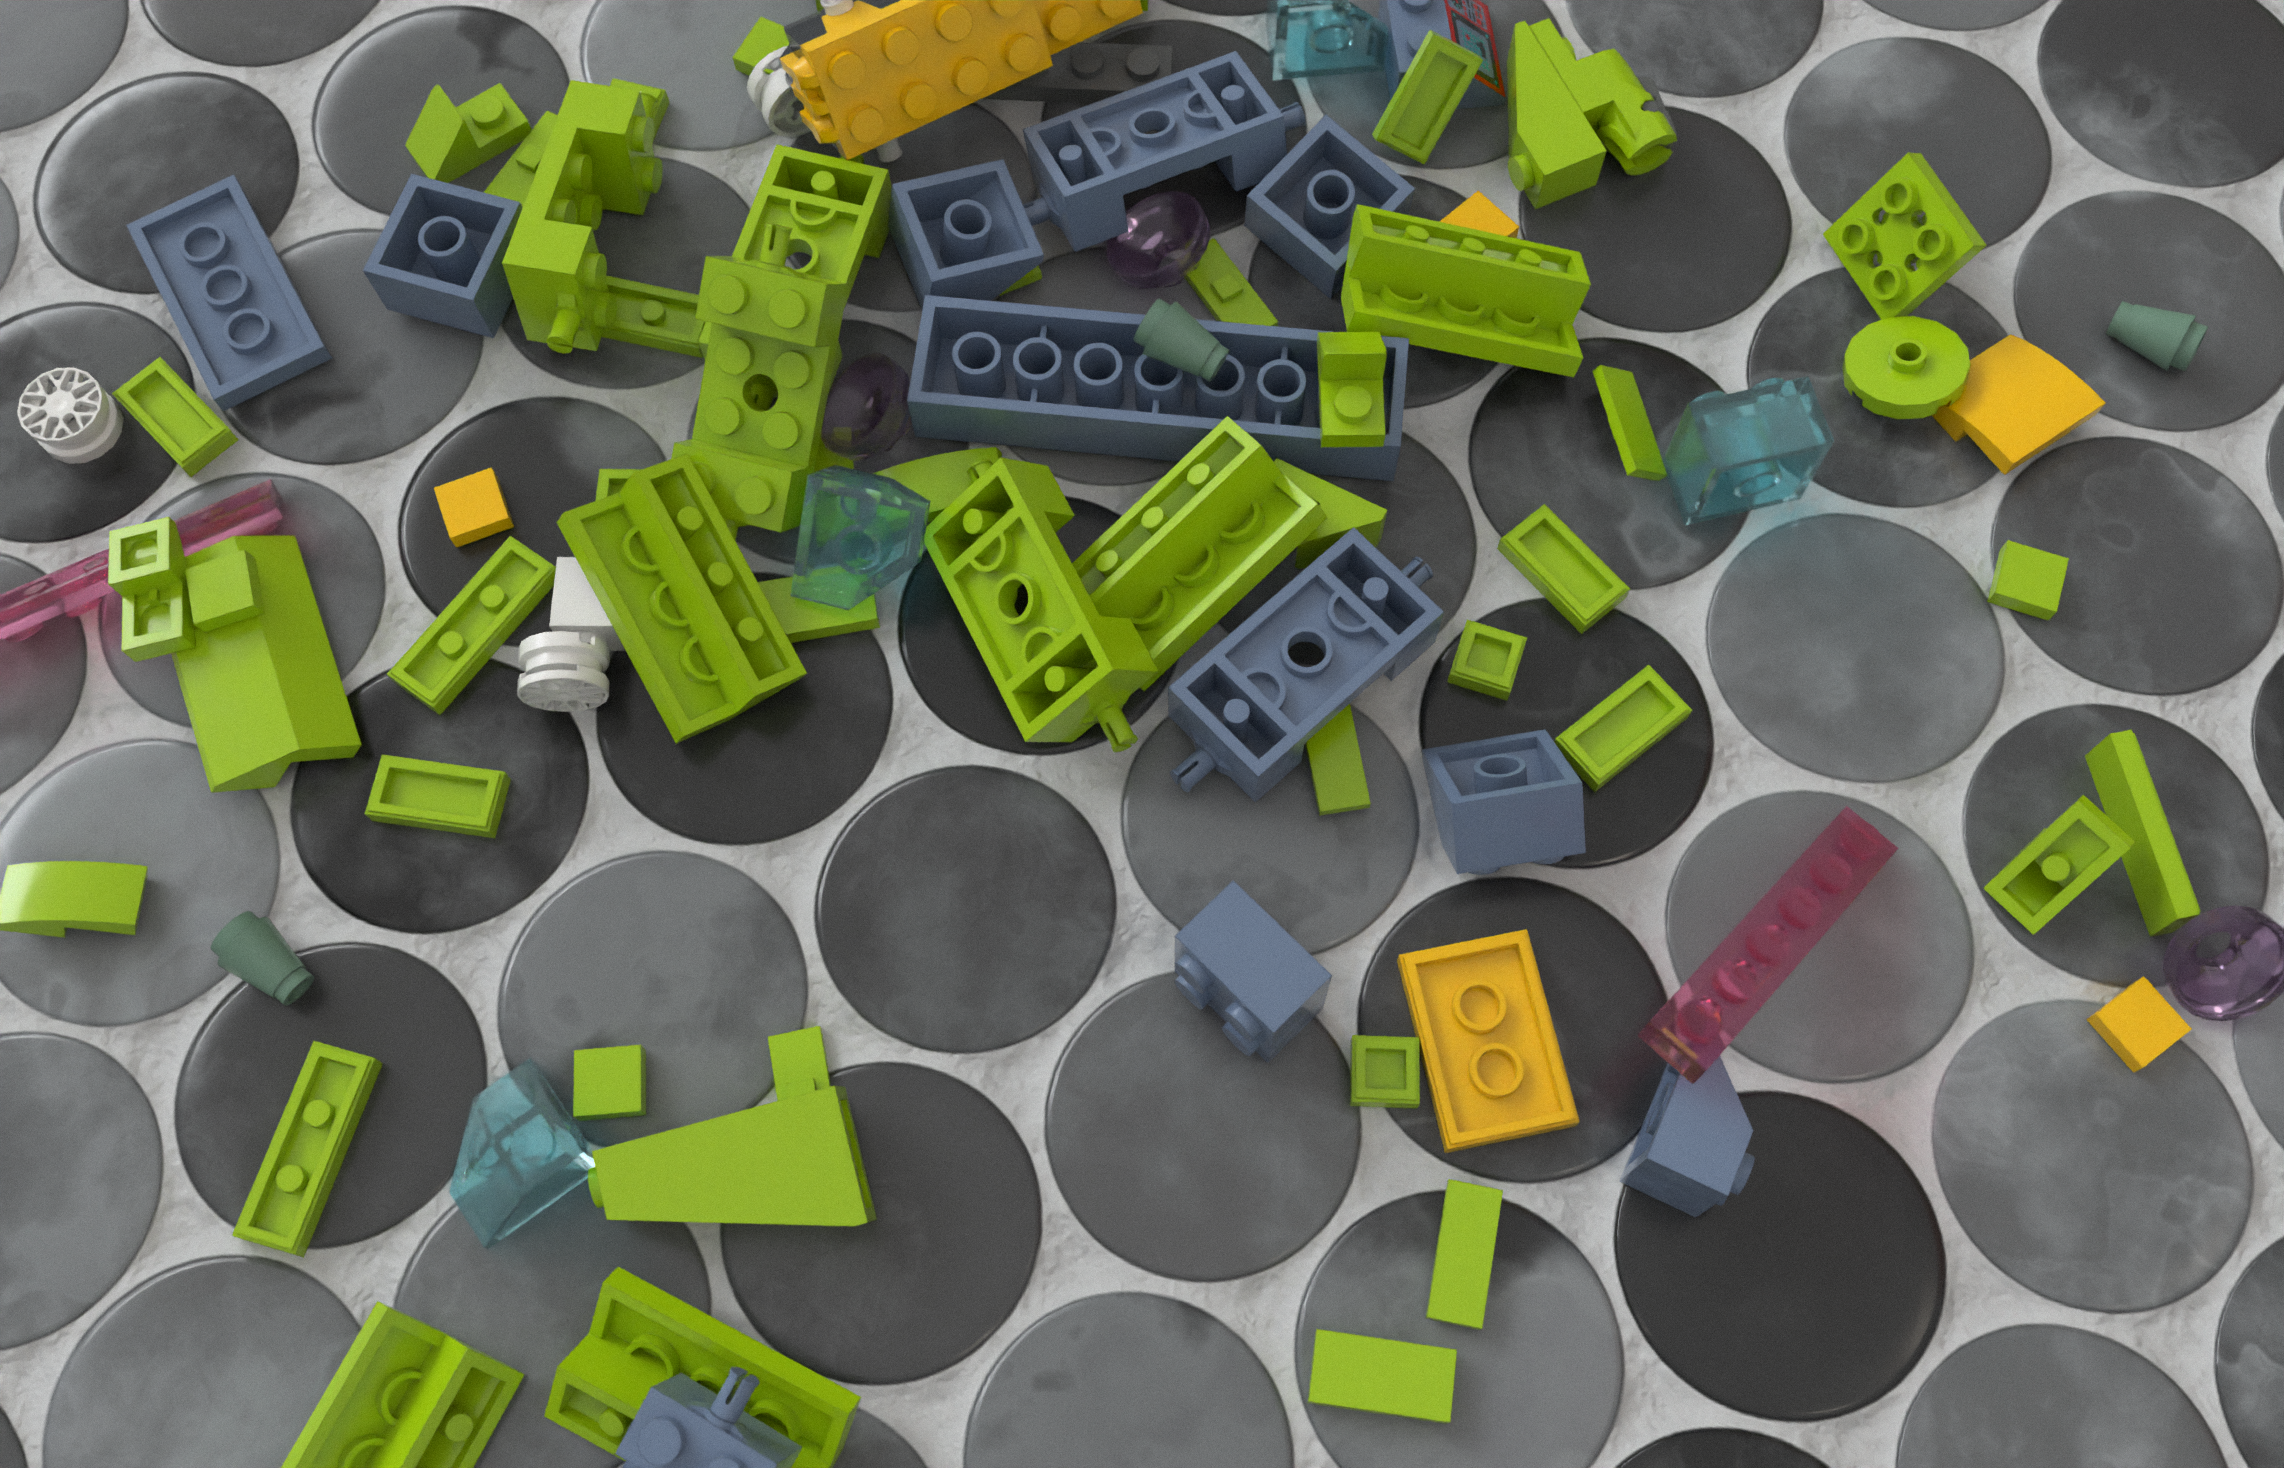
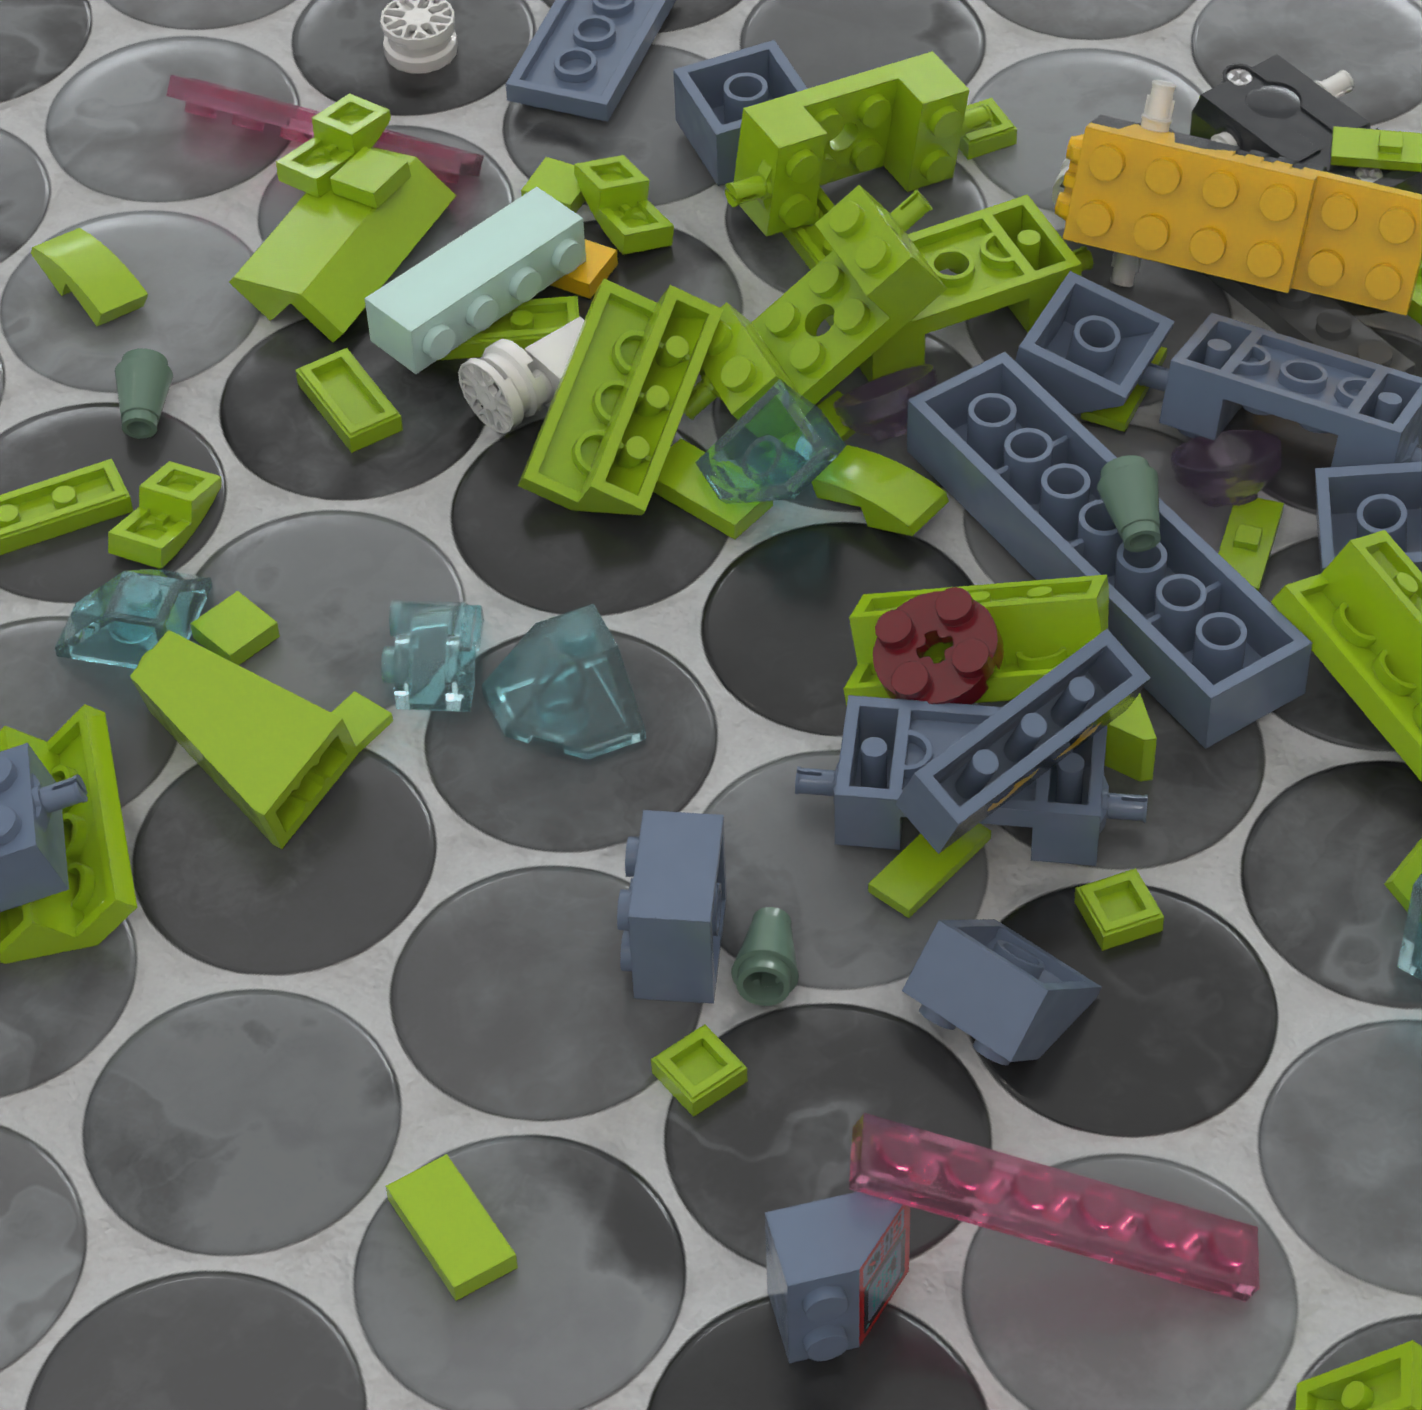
camera: 50 degrees right, 20 degrees down
lime tile [112,357,239,477] -> none
lime slope [405,83,532,183] -> none
lime brick [919,457,1159,752] -> none
lime slope [1317,332,1387,447] -> none
yellow tile [1397,929,1580,1153] -> none
lime piece [1425,1179,1503,1330] -> none
lime tile [1497,504,1630,634] -> none
lime tile [1554,665,1692,792] -> none
none -> lime slope [108,461,222,569]
none -> light aqua brick [365,187,586,374]
none -> clear light blue cylinder [381,600,484,712]
none -> clear light blue slope [481,603,646,759]
none -> lime tile [521,157,585,213]
none -> lime slope [574,155,674,255]
none -> sand green cone [731,907,799,1006]
none -> dark red plate [873,587,1004,705]
none -> sand blue brick [895,629,1151,854]

